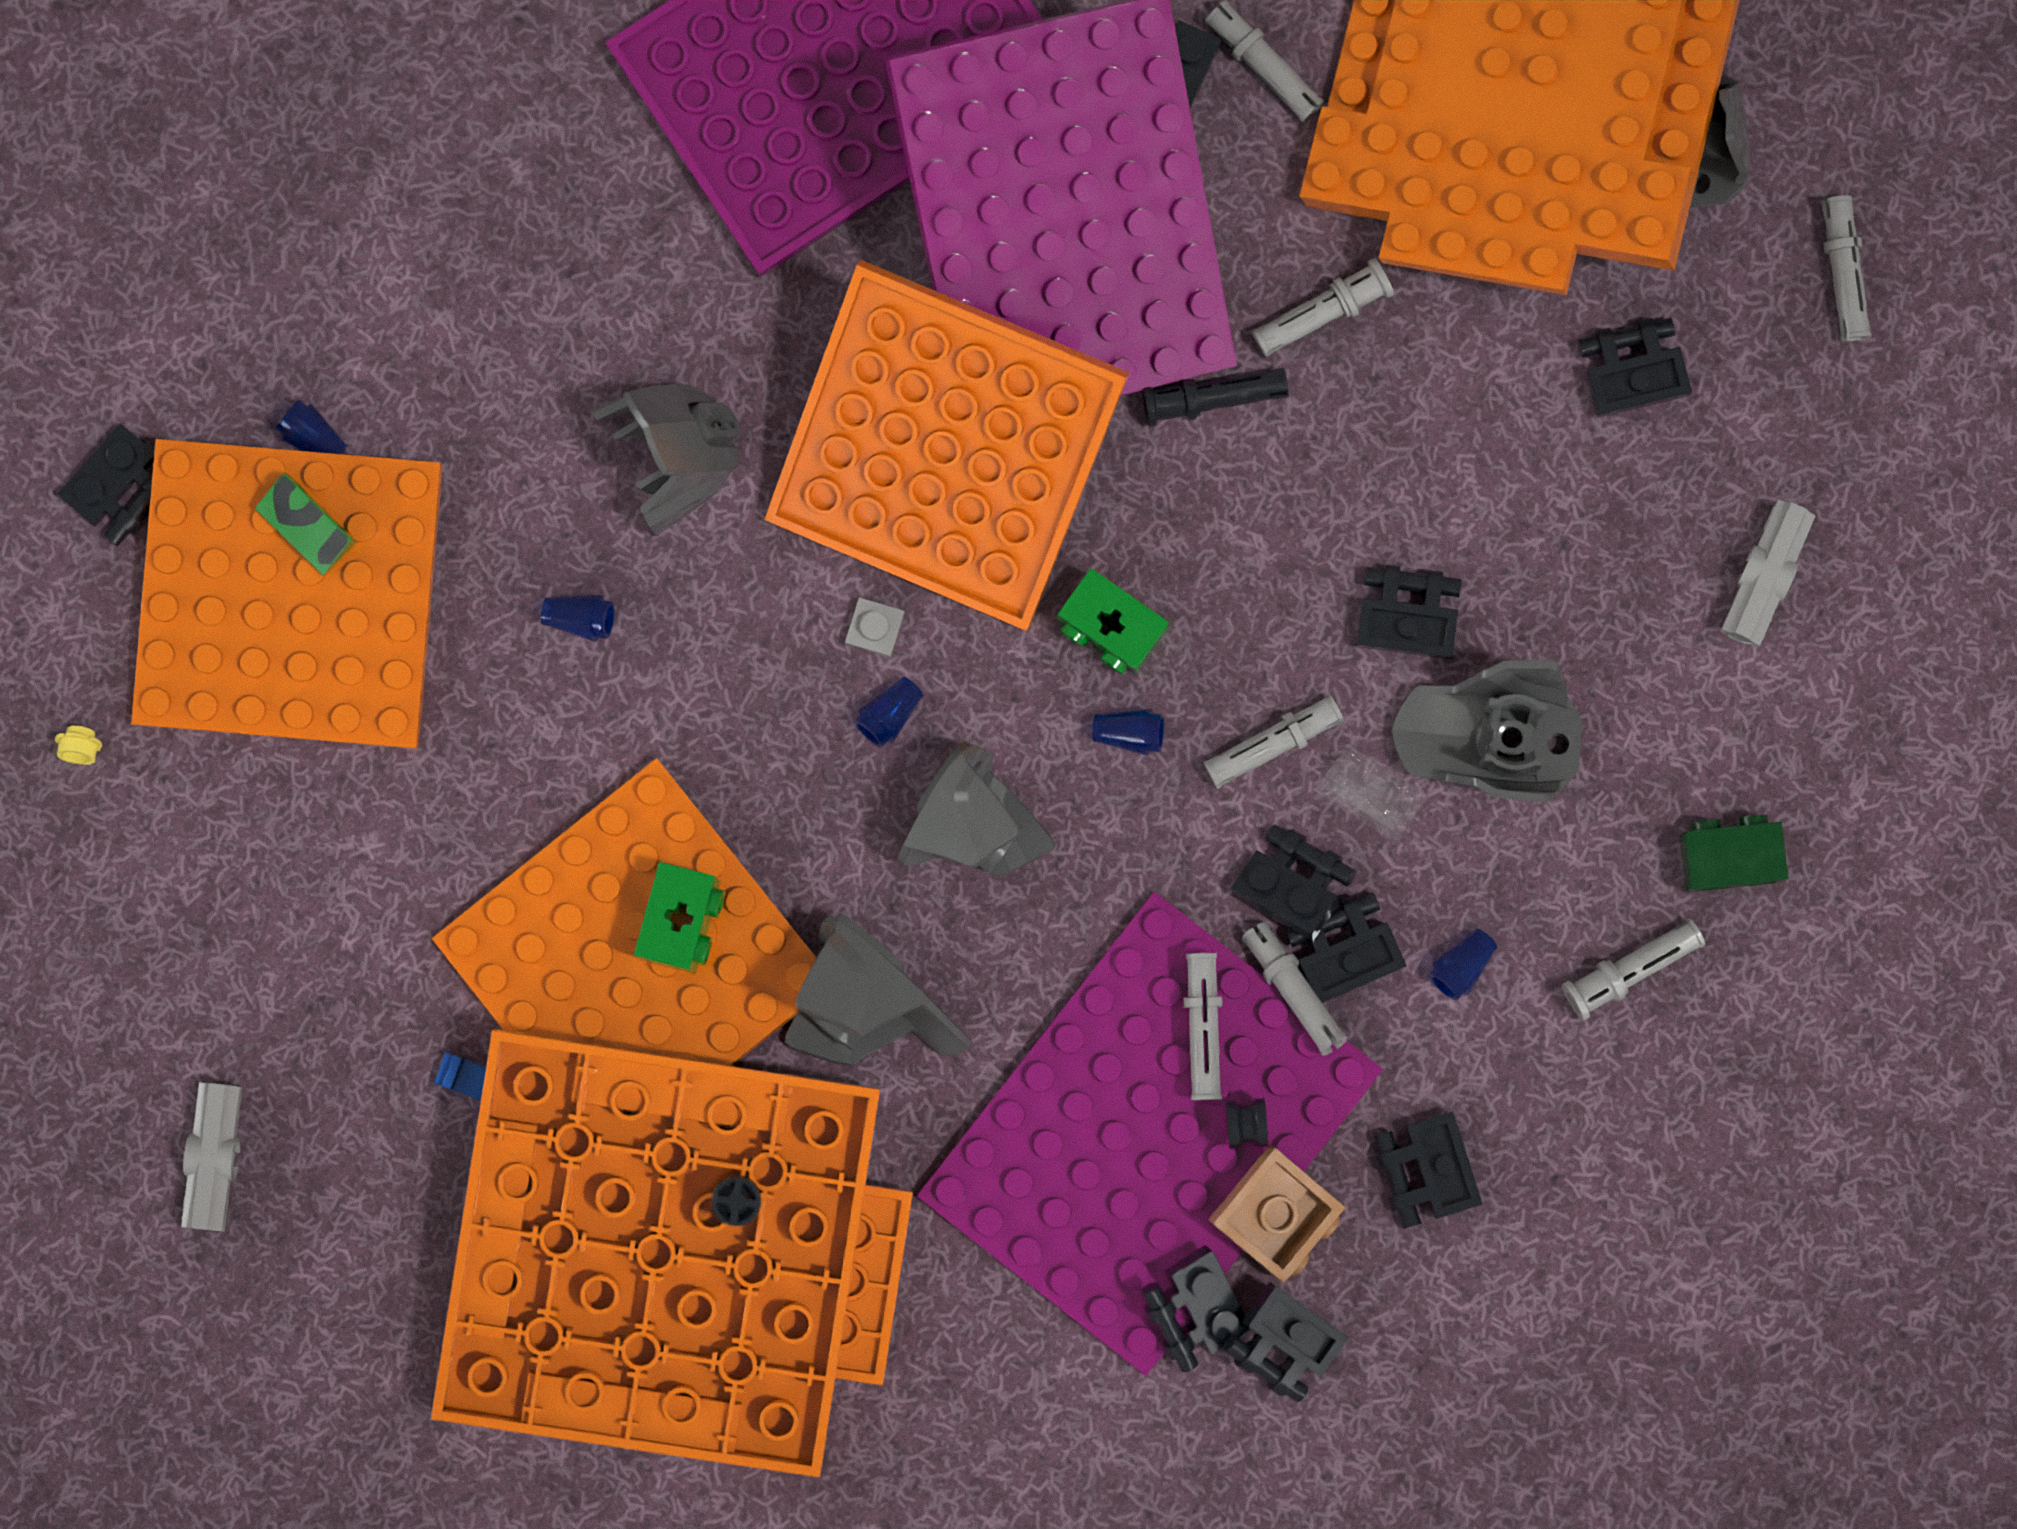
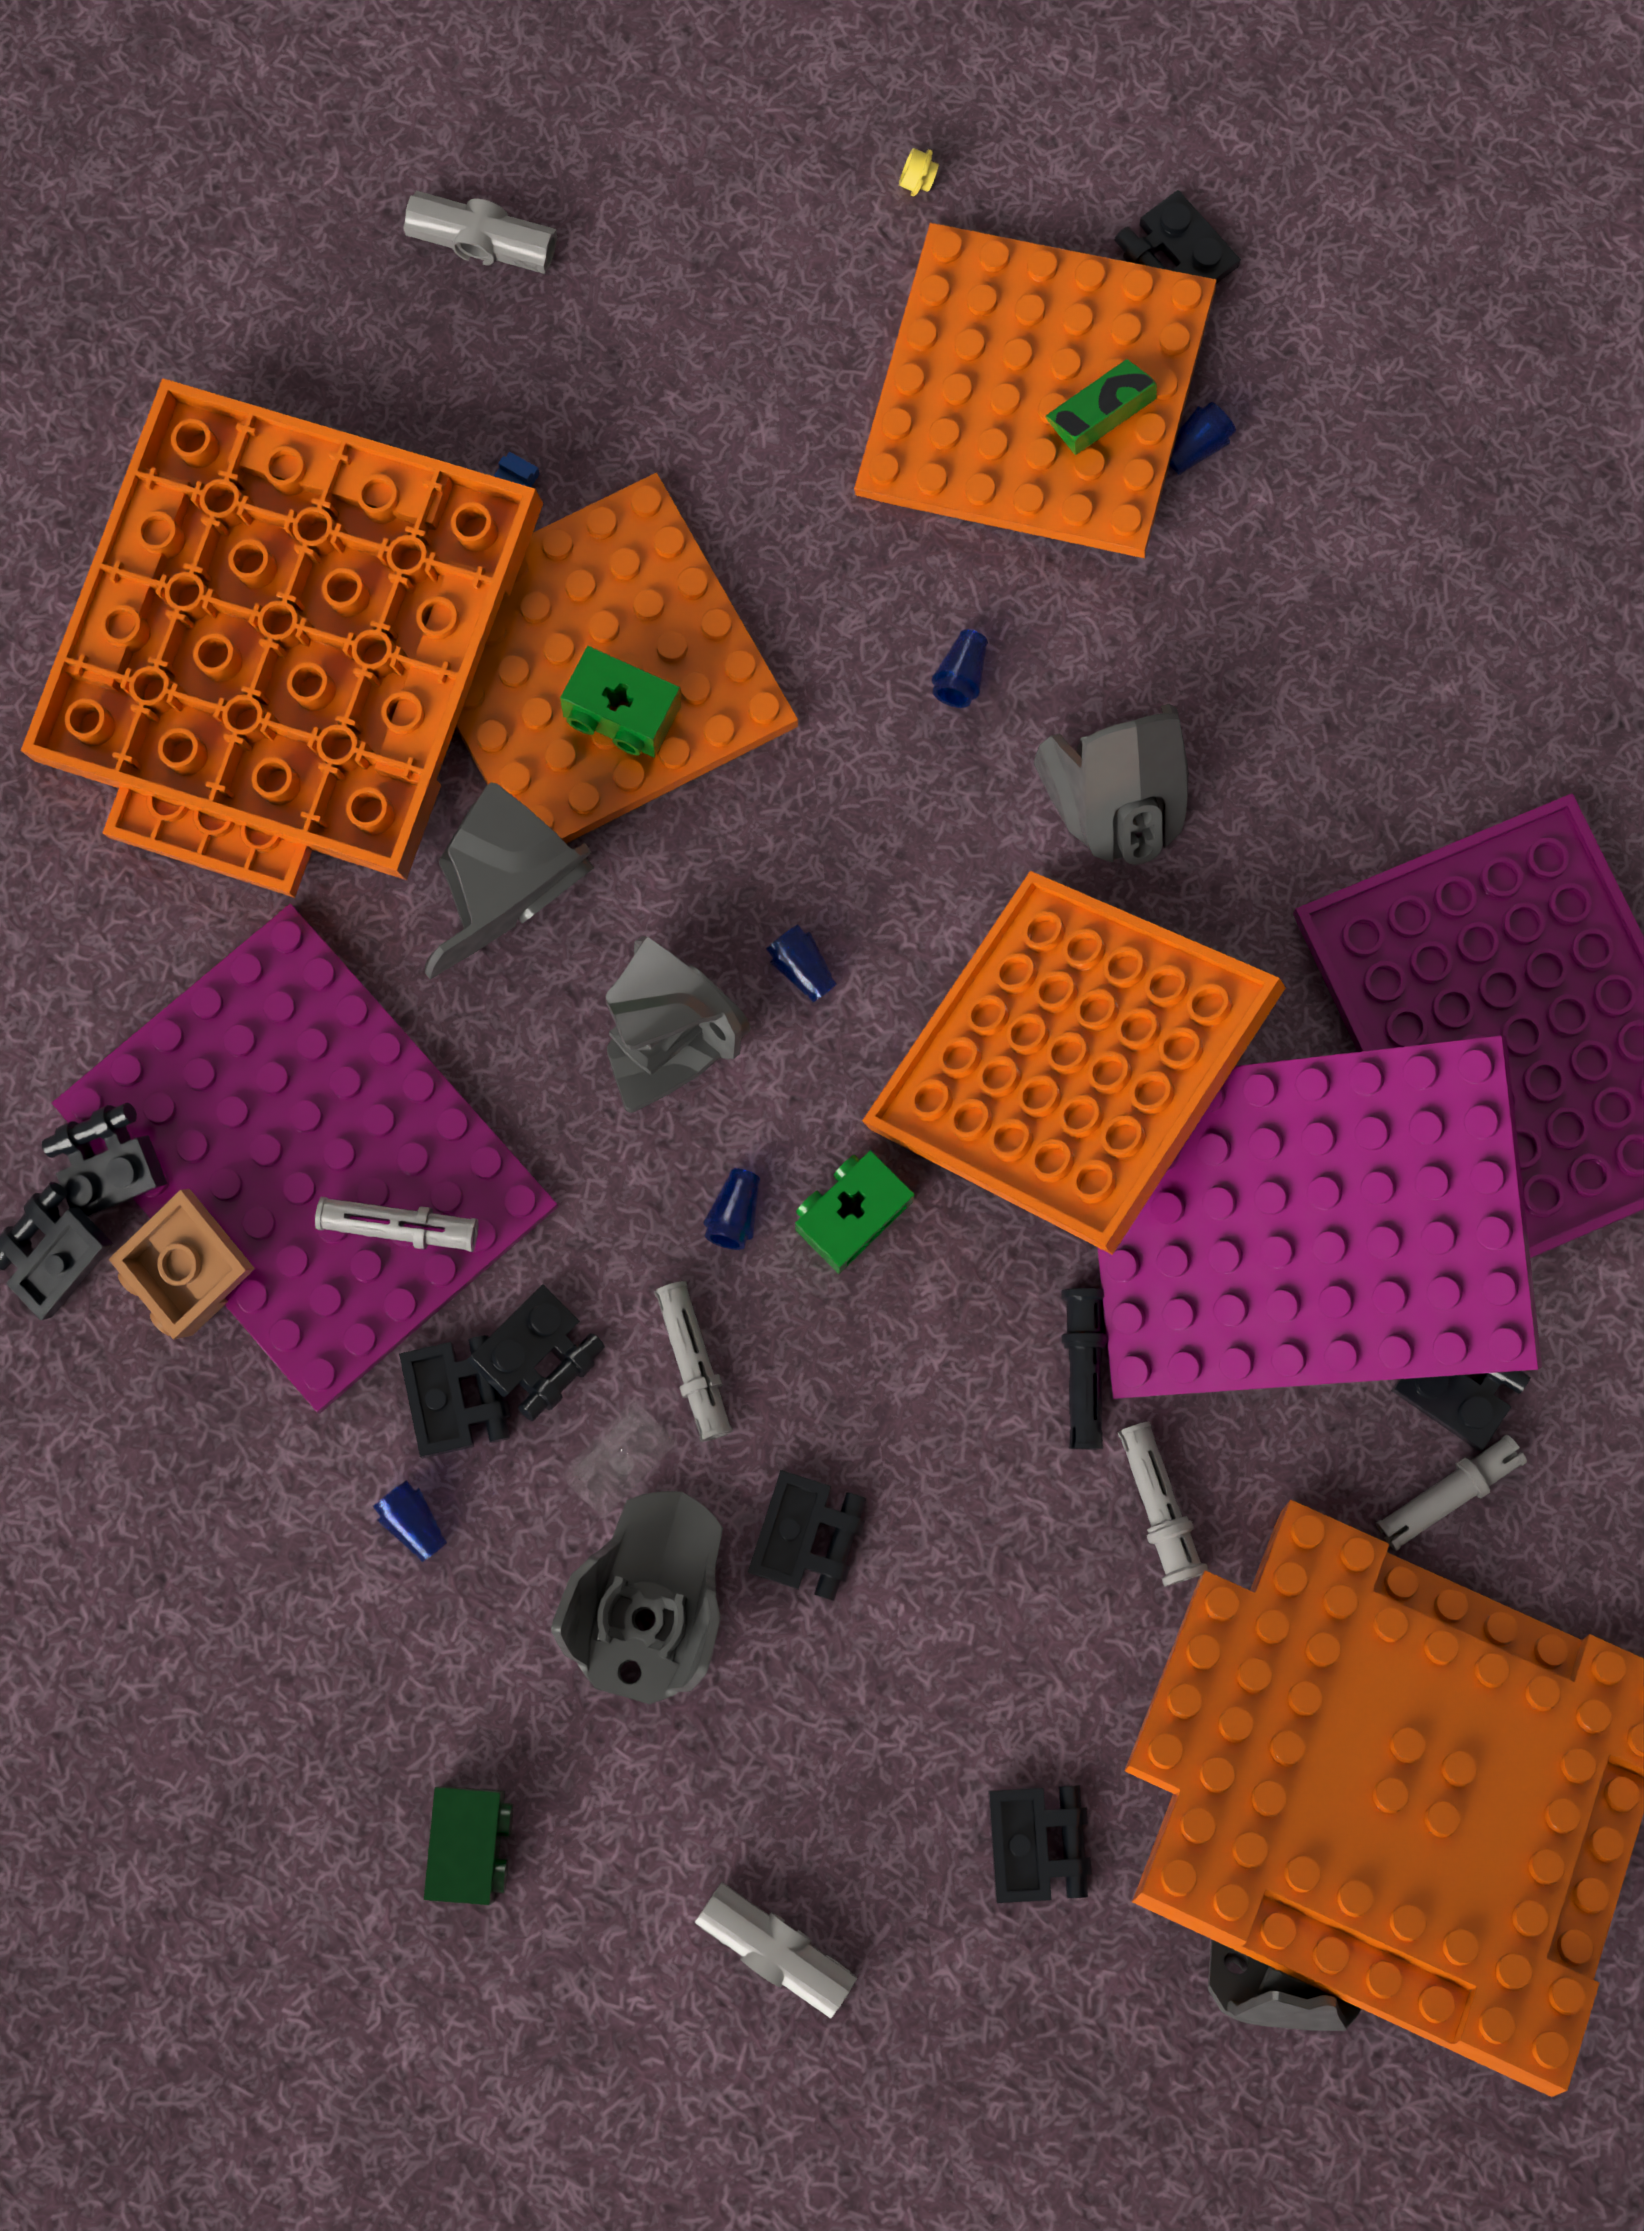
camera: 90 degrees right, 5 degrees down
black wheel [712,1175,761,1226] -> none
light grey plate [845,598,905,658] -> none
black wheel [1225,1098,1268,1149] -> none
light grey pin [1242,922,1348,1056] -> none
black plate [1374,1112,1483,1229] -> none
light grey pin [1561,919,1705,1022] -> none
light grey pin [1821,195,1872,342] -> none

